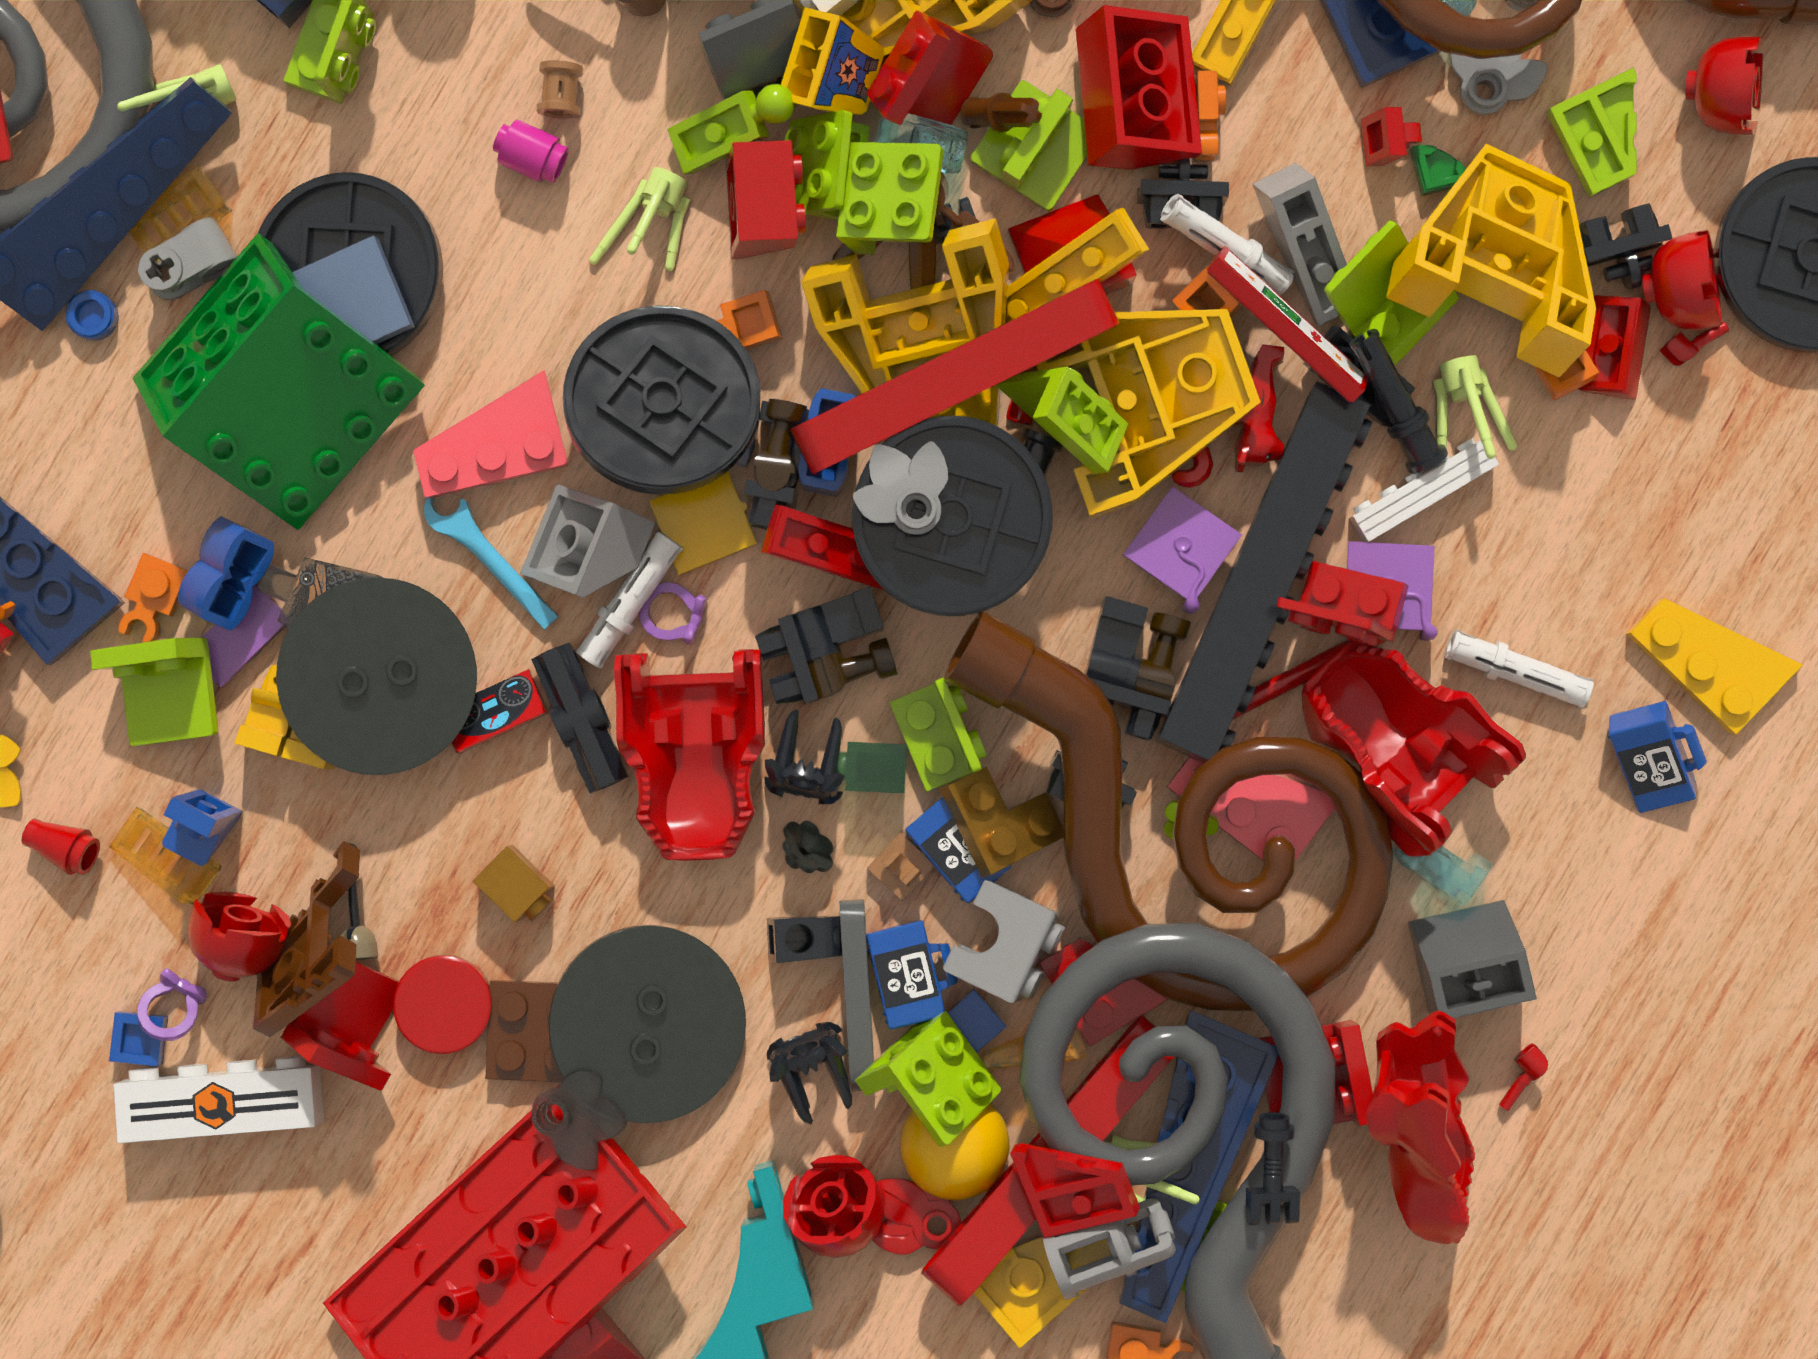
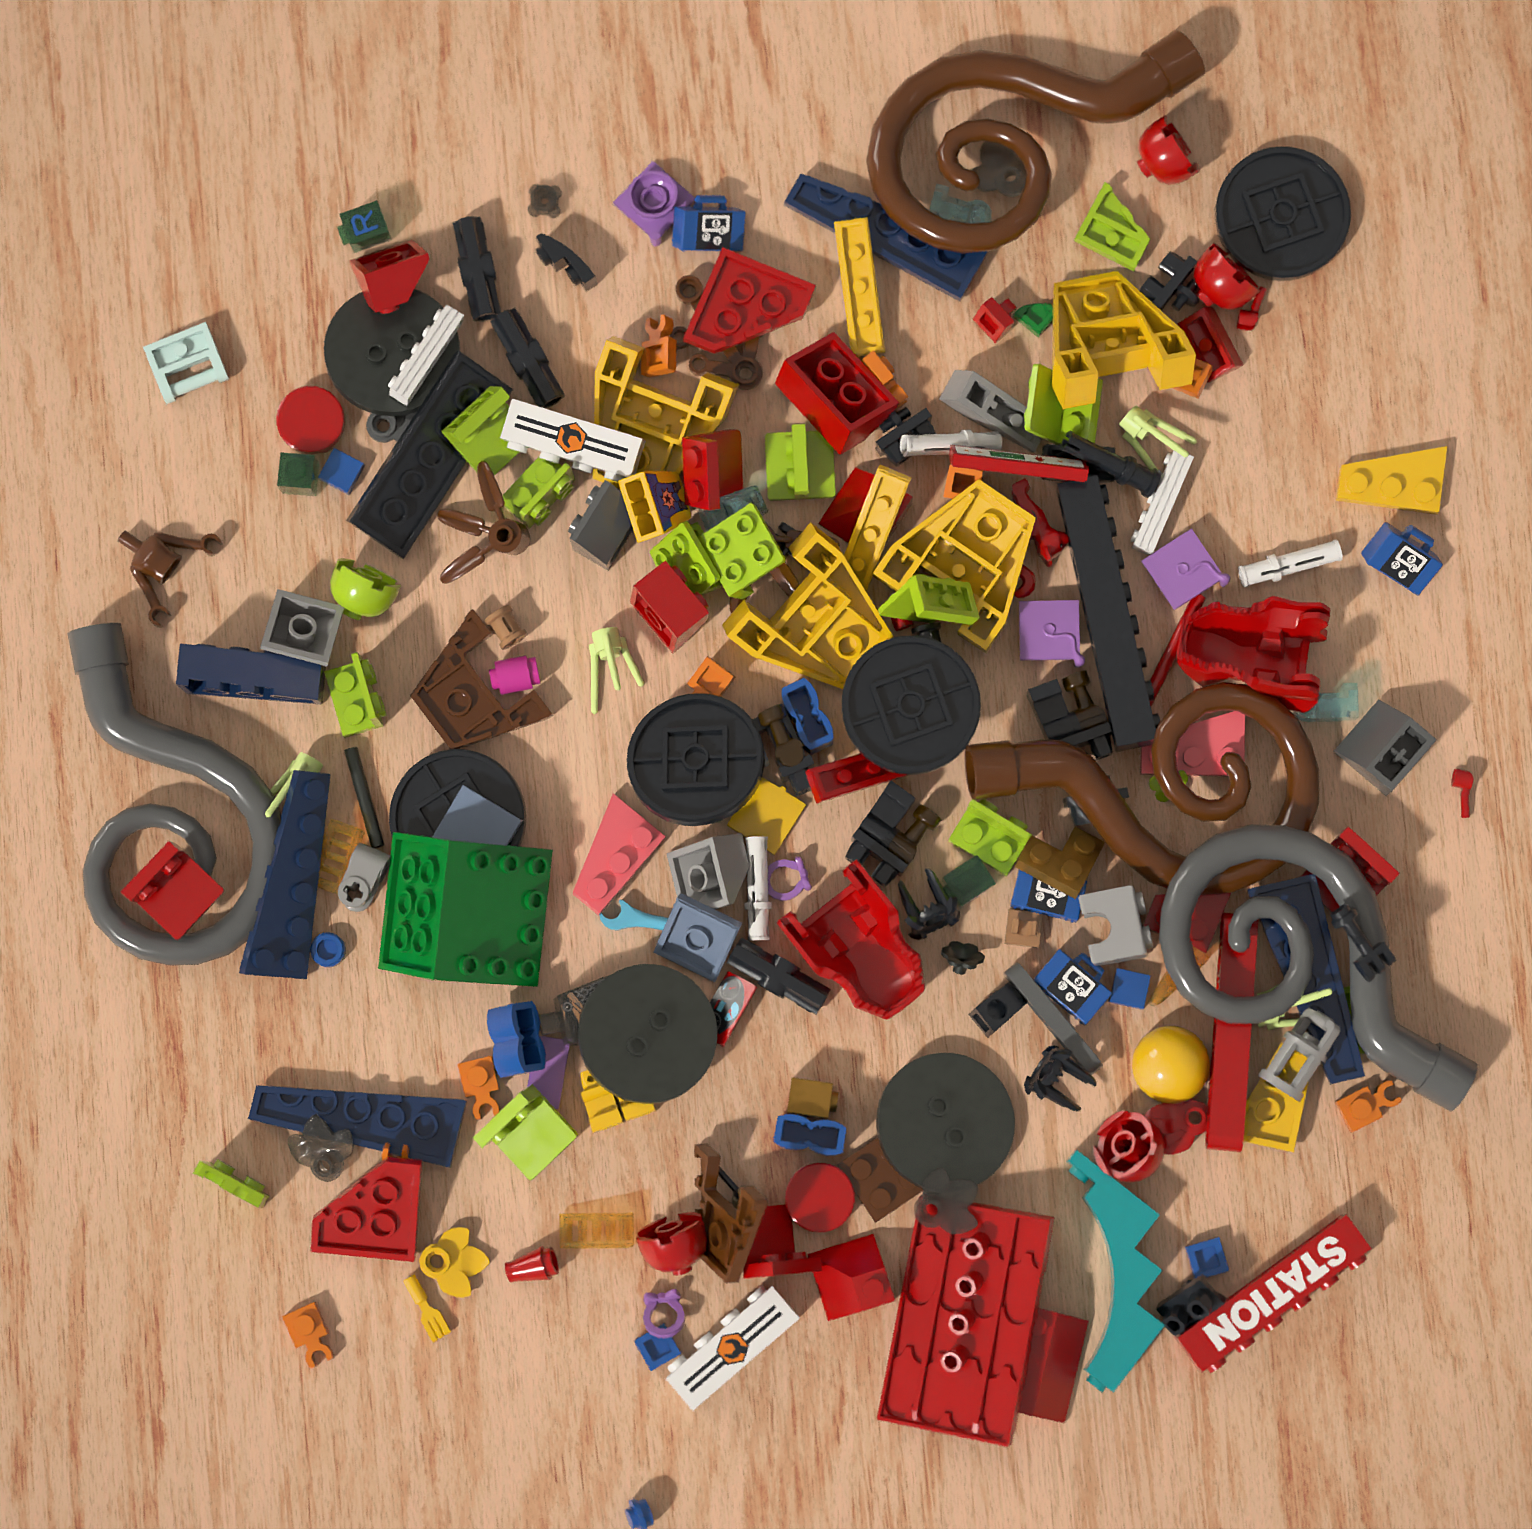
camera: 30 degrees left, 5 degrees down
blue slope [162,789,243,866] -> none
lime plate [667,84,795,174] -> none
red beam [790,278,1120,474] -> none
light grey plate [852,441,948,535] -> none
lime bracket [855,1011,1001,1147] -> none
reddish brown axle [961,93,1042,132] -> none
red wing [1010,1143,1140,1238] -> none
red bracket [1276,561,1409,647] -> none
red animal [1366,1011,1475,1244] -> none
light grey plate [1451,54,1547,115] -> none
none -> pearl dark grey bar [344,747,385,848]
none -> reddish brown wing [410,609,553,750]
none -> sand blue tile [653,893,742,982]
none -> blue brick [774,1114,846,1156]
none -> red slope [807,1233,895,1321]

